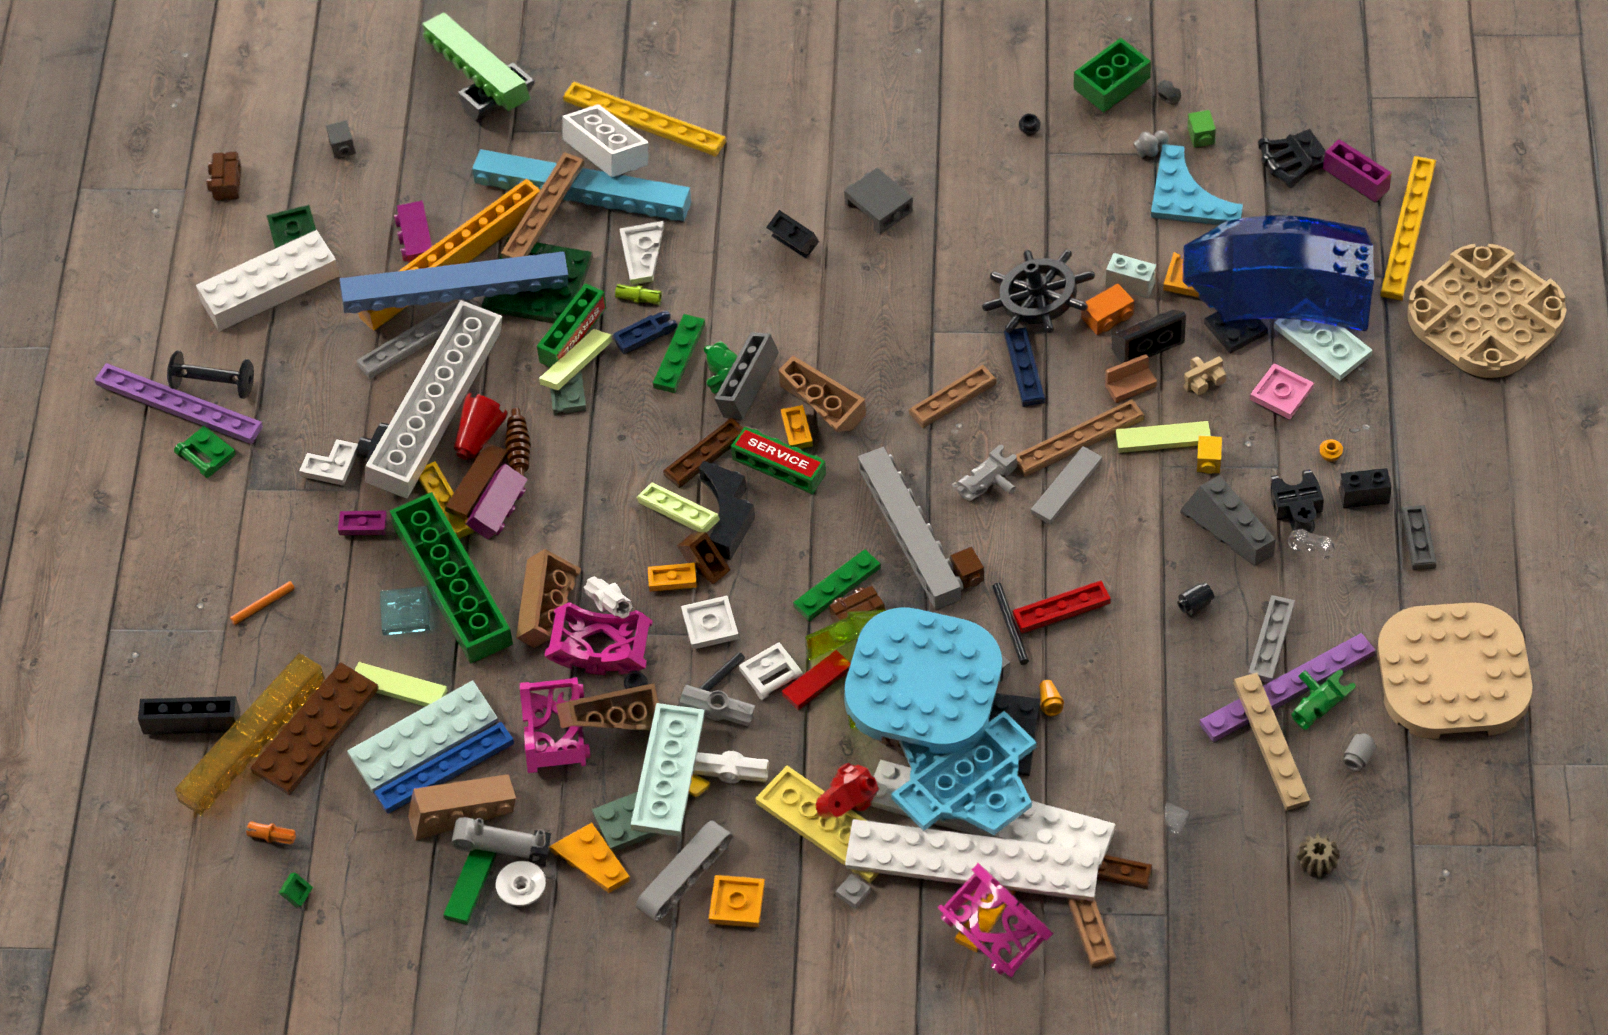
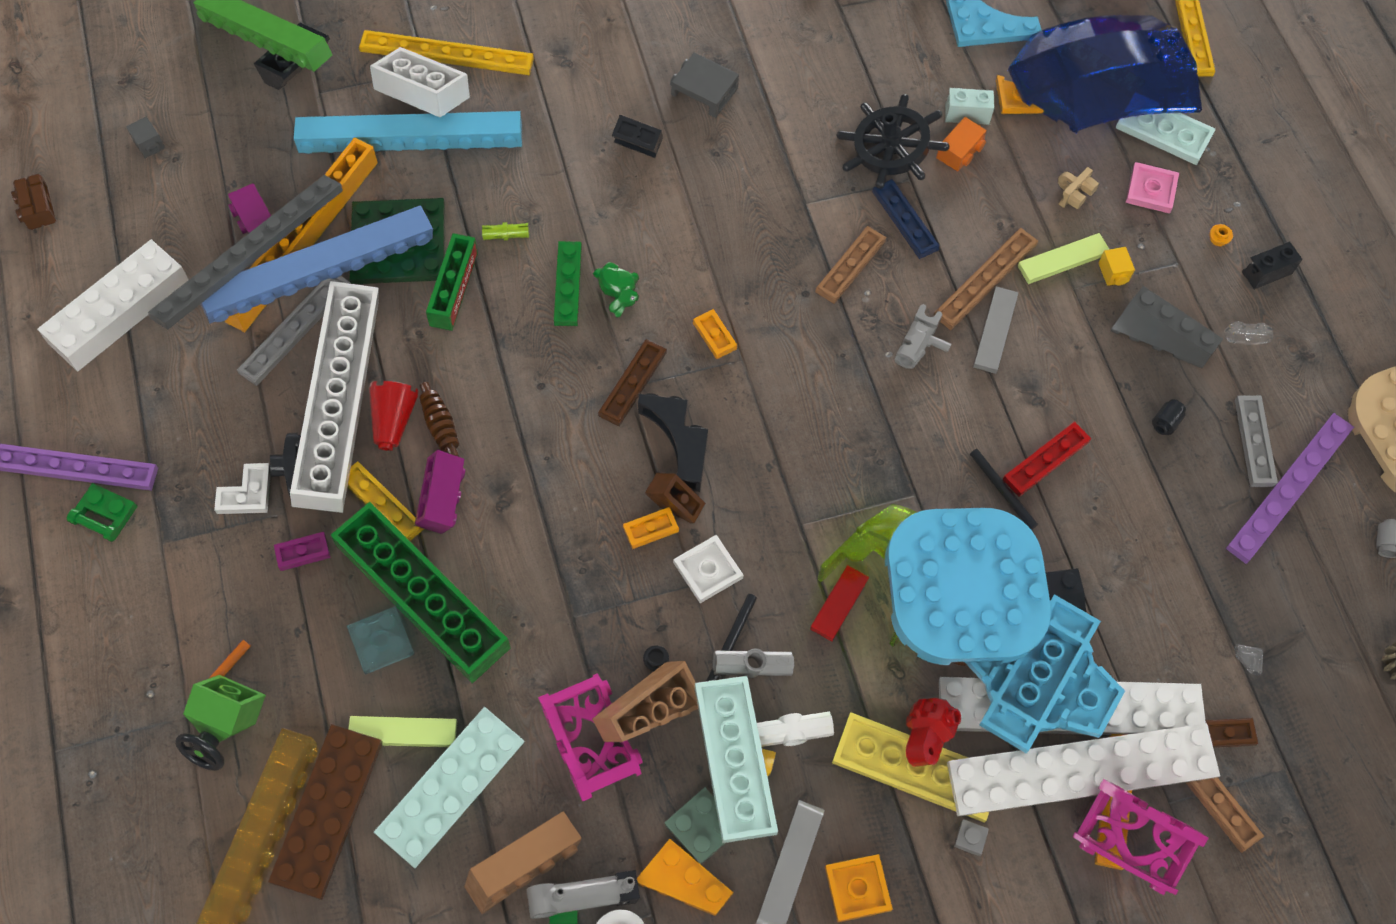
camera: 25 degrees left, 10 degrees up
black brick [138,696,241,734] -> none
black hose [167,350,254,399] -> none
dark green plate [266,205,316,249] -> none
blue plate [374,722,514,814] -> none
reddish brown tile [445,443,507,520] -> none
medium nougat plate [501,152,584,259] -> none
medium nougat wedge [516,549,581,648] -> none
yellowish green tile [539,329,613,390] -> none
dark pink fence [544,602,653,675] -> none
sand green plate [550,370,586,415] -> none
white piece [584,576,633,619] -> none
dark blue hinge [612,310,678,354] -> none
white wing [620,221,664,285] -> none
yellowish green tile [637,483,720,533] -> none
dark grey brick [715,332,779,420] -> none
brick [731,427,826,495] -> none
white plate [739,642,803,700] -> none
medium nougat wedge [779,356,866,432] -> none
green plate [793,549,881,621] -> none
reddish brown brick [829,586,885,636] -> none
light grey brick [858,447,963,610] -> none
reddish brown brick [950,546,984,589] -> none
light orange cone [1039,680,1064,716] -> none
nougat panel [1105,354,1157,403] -> none
black slope [1111,310,1186,364] -> none
black plate [1204,299,1268,354] -> none
tan plate [1233,673,1310,811] -> none
black piece [1271,469,1324,536] -> none
green piece [1291,670,1356,730] -> none
dark grey tile [1401,505,1437,570] -> none
tan plate [1408,244,1567,378] -> none
none -> dark grey plate [148,175,343,330]
none -> bright green piece [175,675,266,771]

